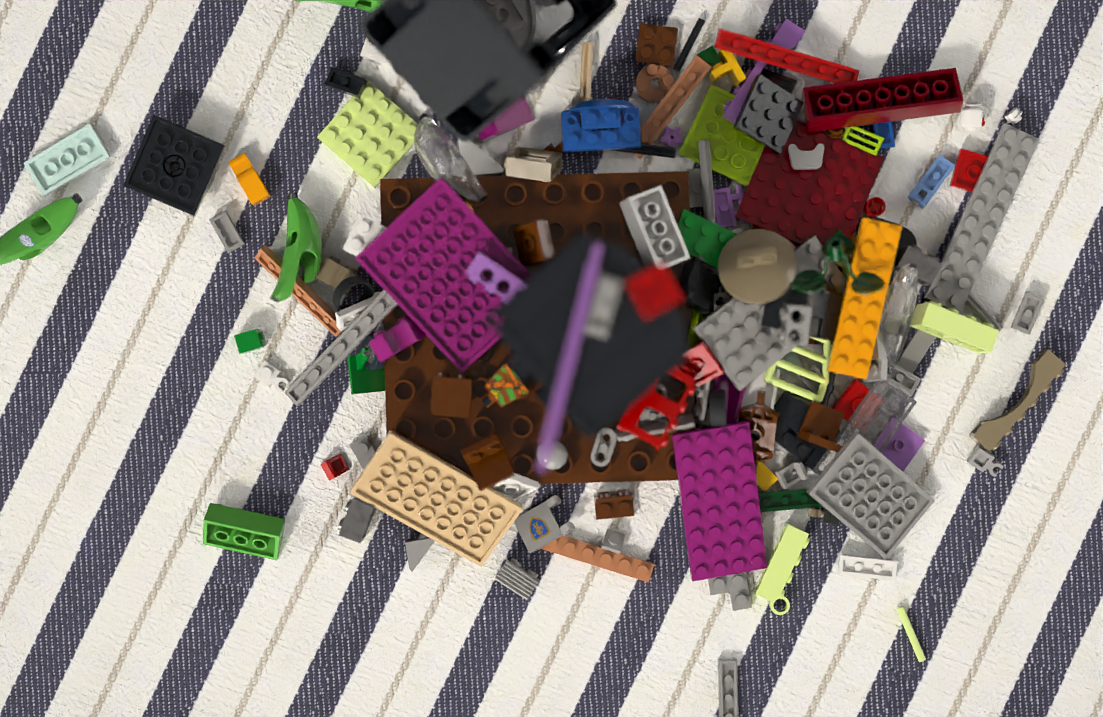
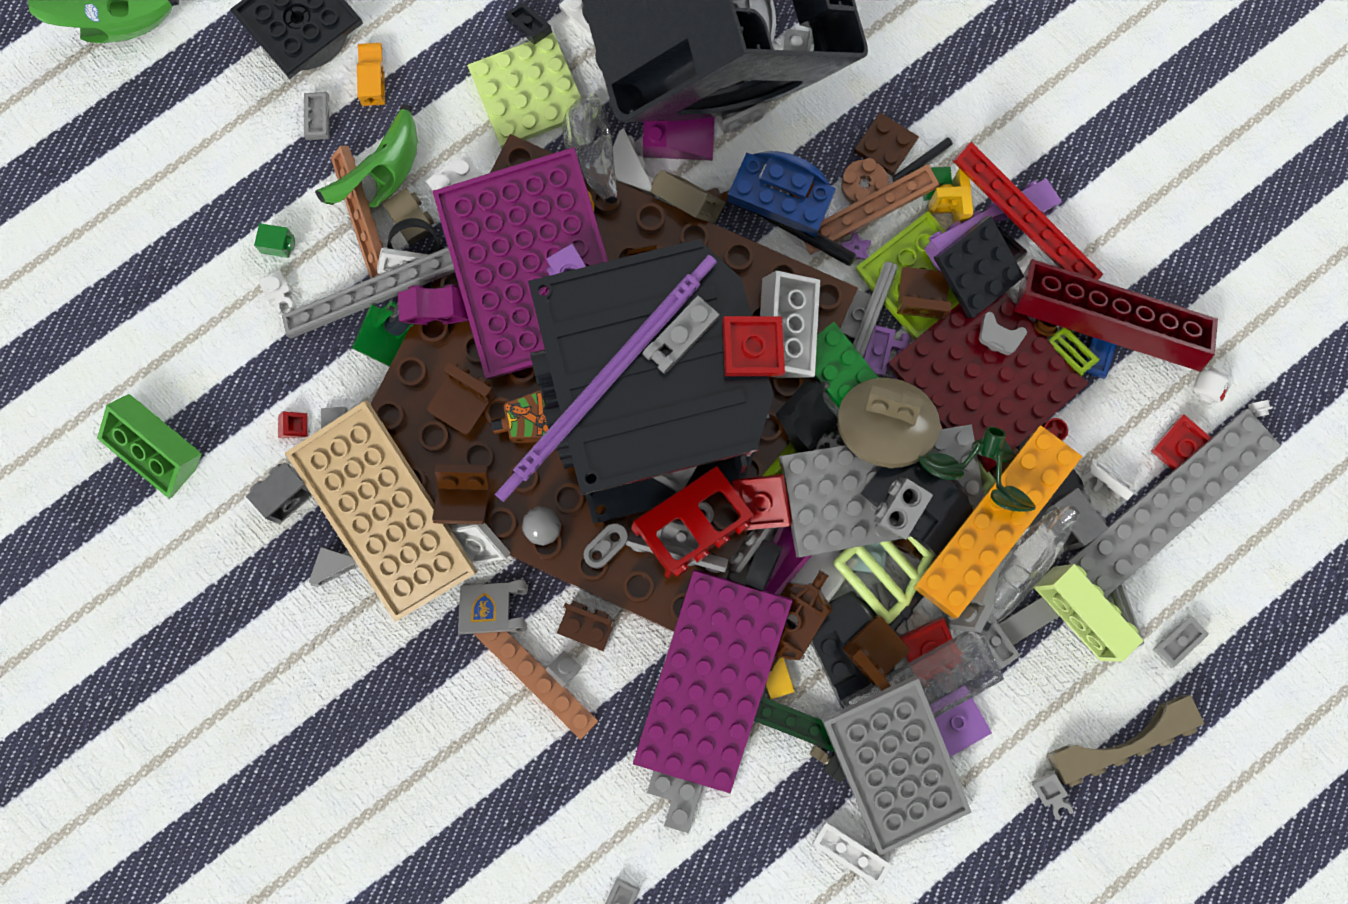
camera: 25 degrees right, 10 degrees down
light grey brick [495,558,540,600] -> none
tan axle [577,42,593,102] -> none
yellowish green hinge [754,523,810,615] -> none
light grey bracket [775,461,809,489] -> none
medium blue plate [907,154,955,209] -> none
none -> reddish brown bracket [897,267,952,320]
none -> white plate [1082,458,1134,501]

